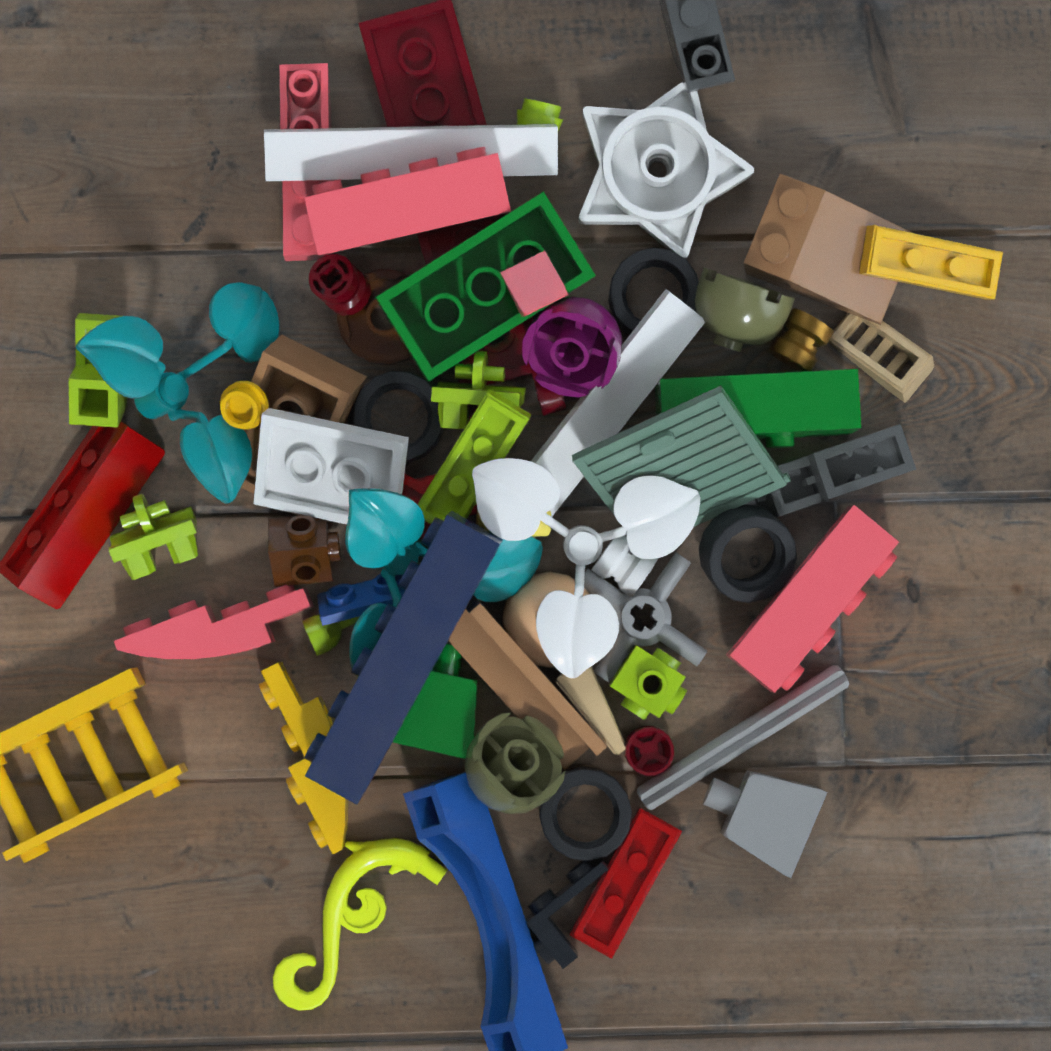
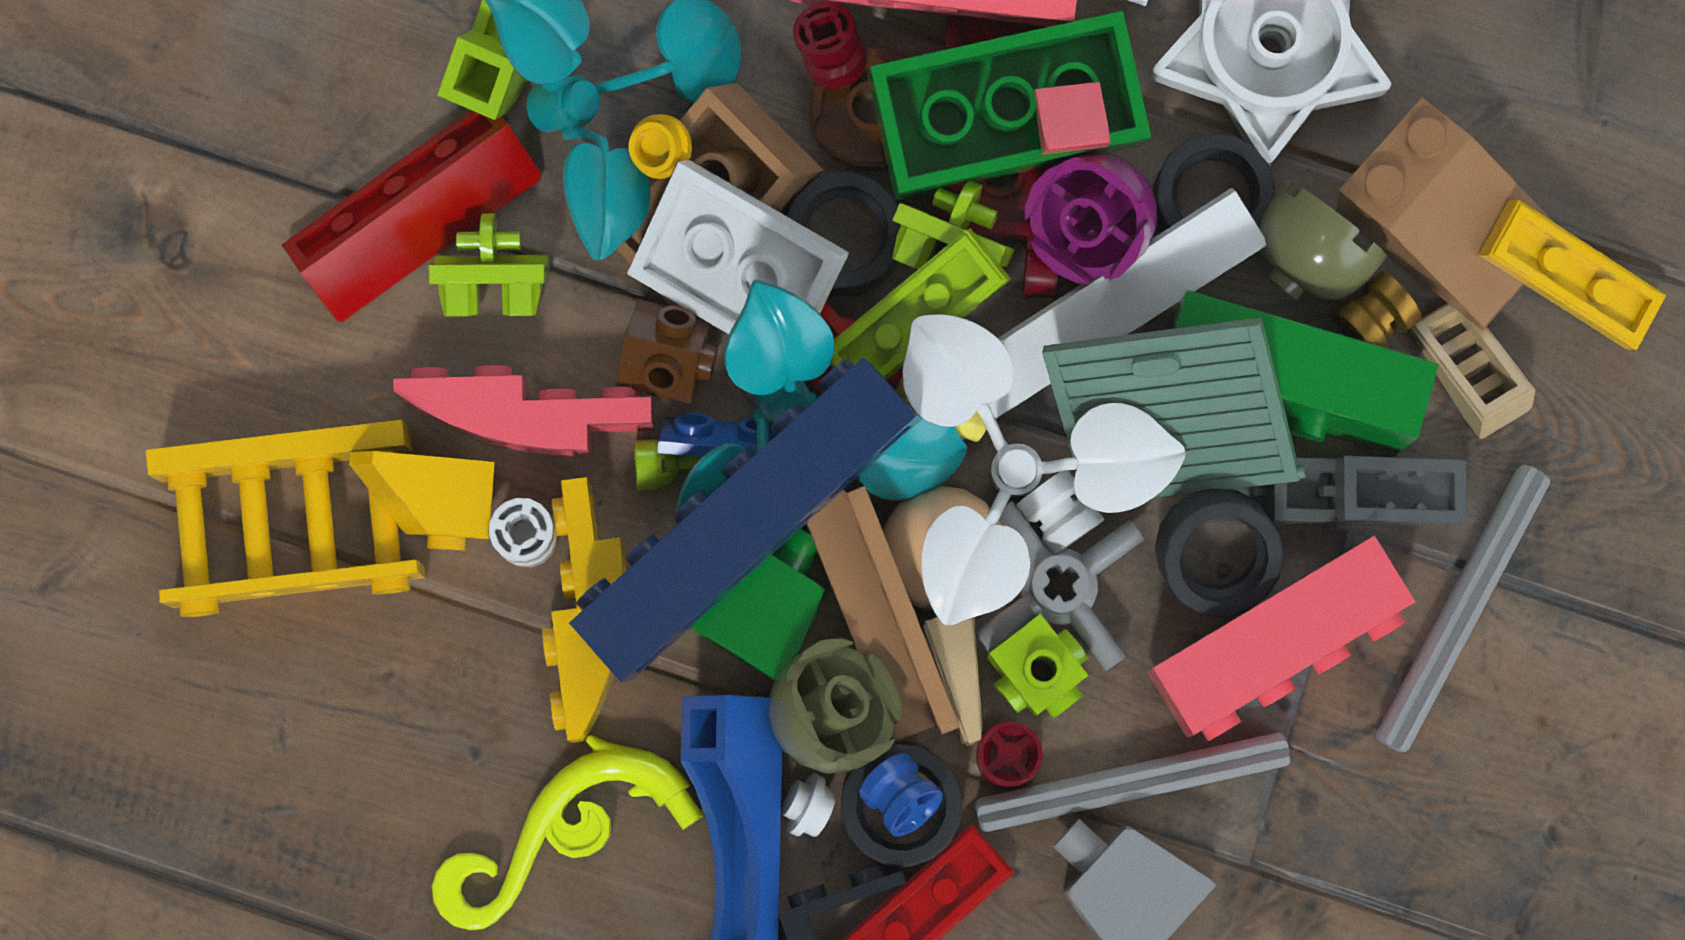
camera: 25 degrees right, 5 degrees down
none -> yellow slope [349,451,495,551]
none -> white wheel [489,498,558,567]
none -> white plate [781,773,837,837]
none -> blue wheel [859,753,942,837]
none -> light grey axle [1376,464,1550,753]

